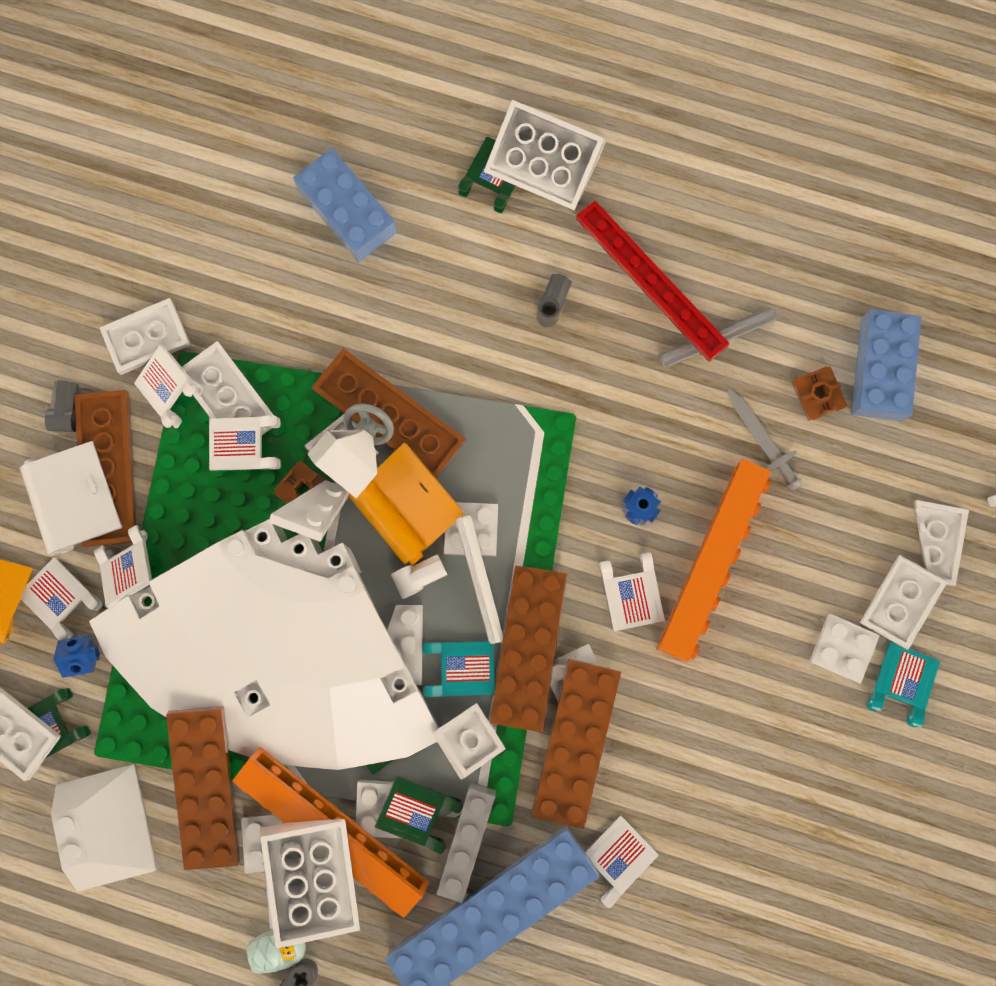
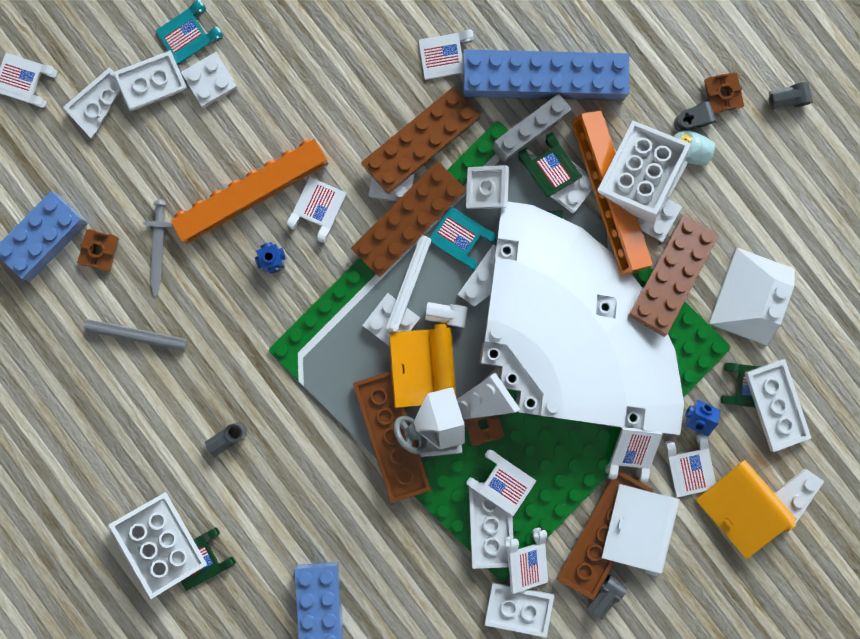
camera: 150 degrees left, 5 degrees up
red plate [576,201,730,362] -> none

